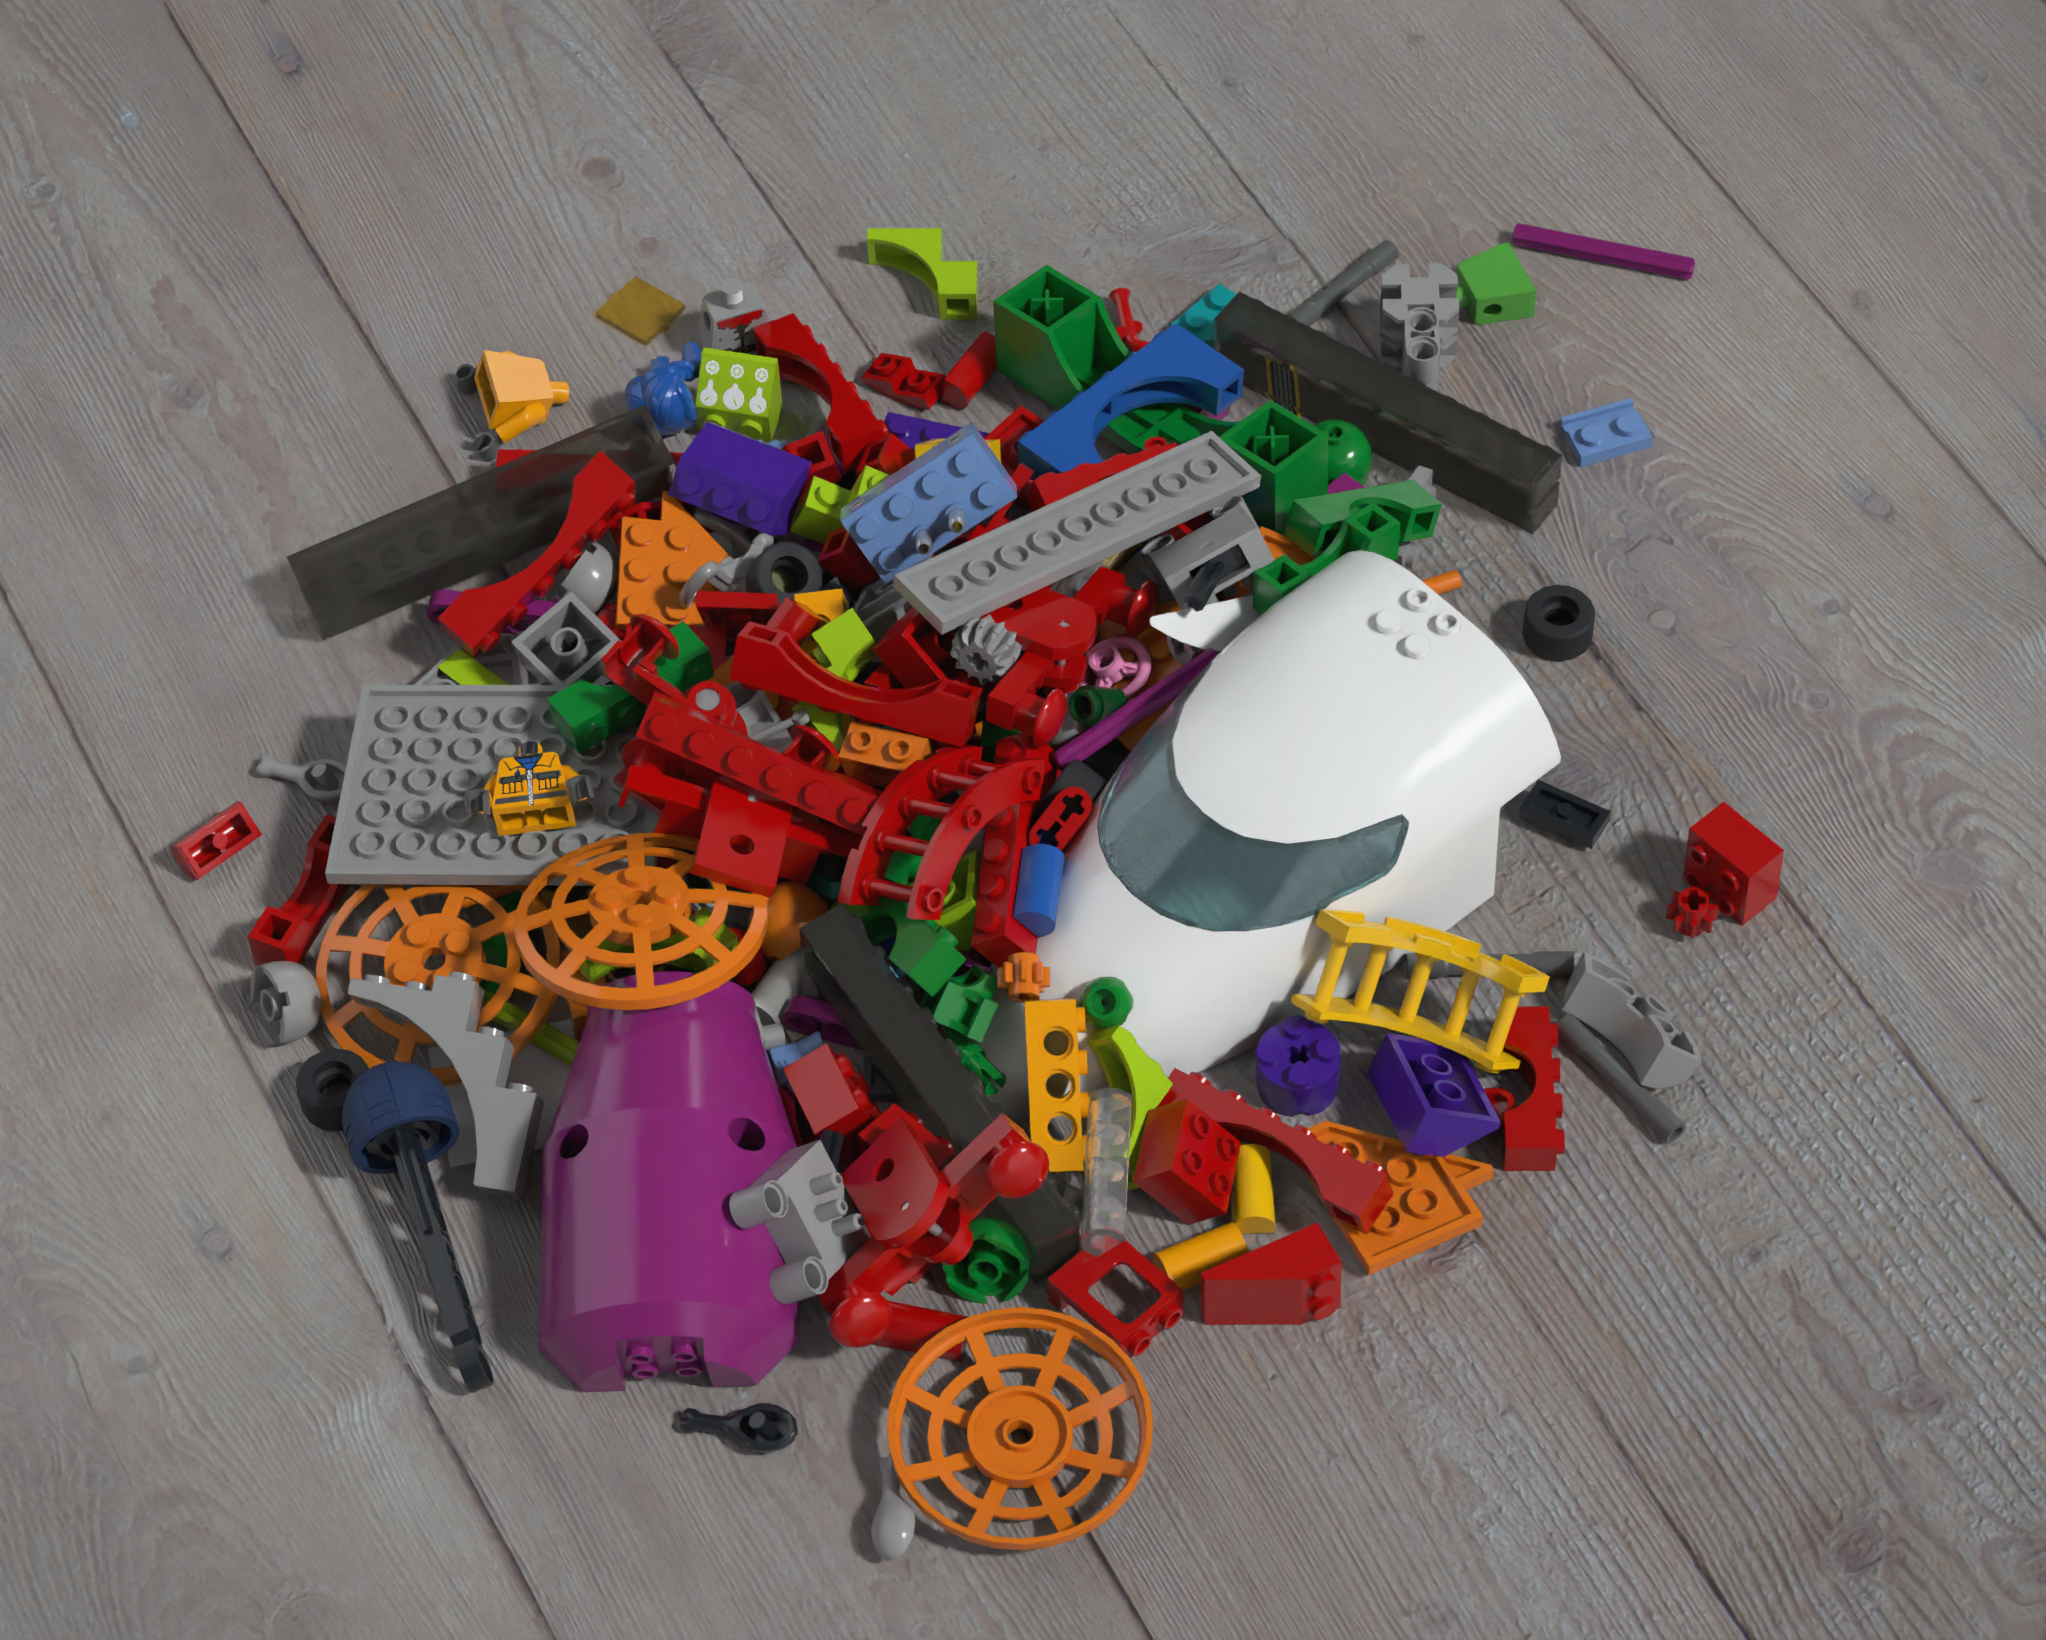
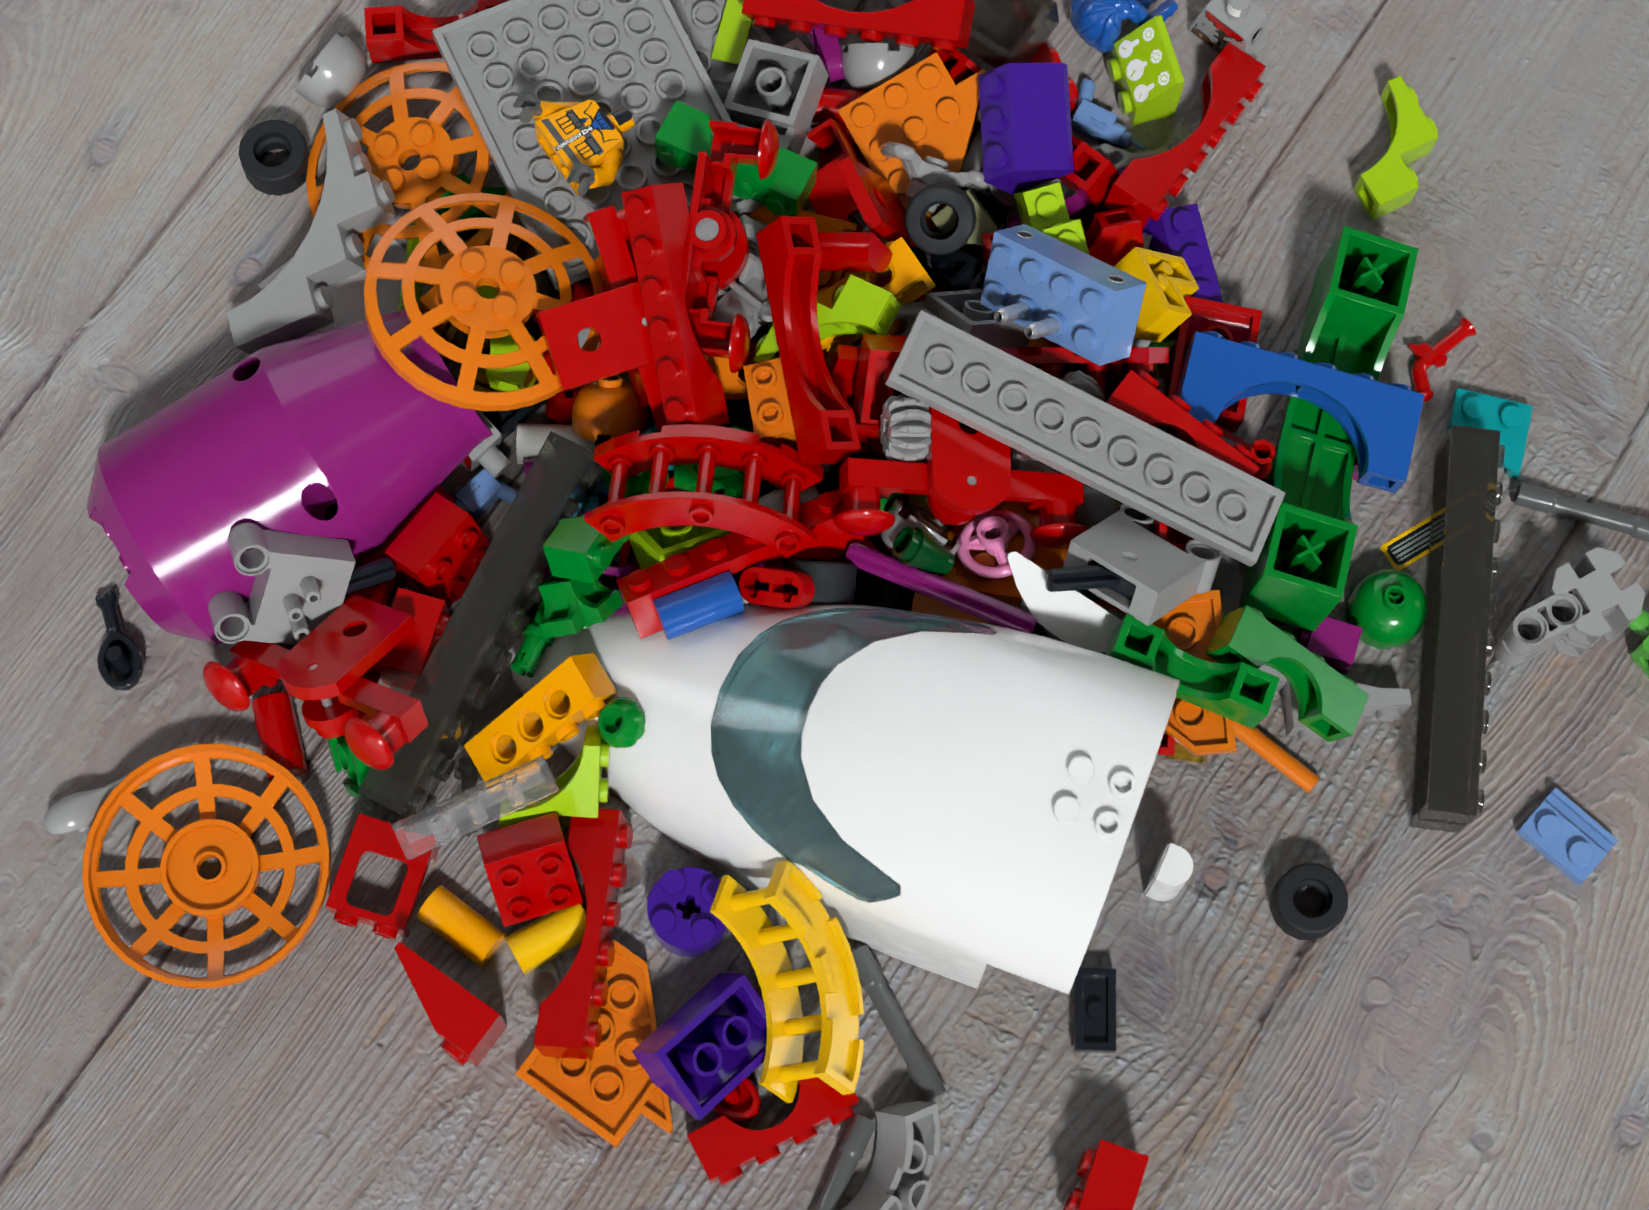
camera: 55 degrees right, 20 degrees up
piece [342,1061,494,1393] -> none
red slope [861,353,945,410] -> none
red brick [942,331,997,410] -> none
orange gear [997,952,1050,1003] -> none
red gear [1666,885,1719,939] -> none

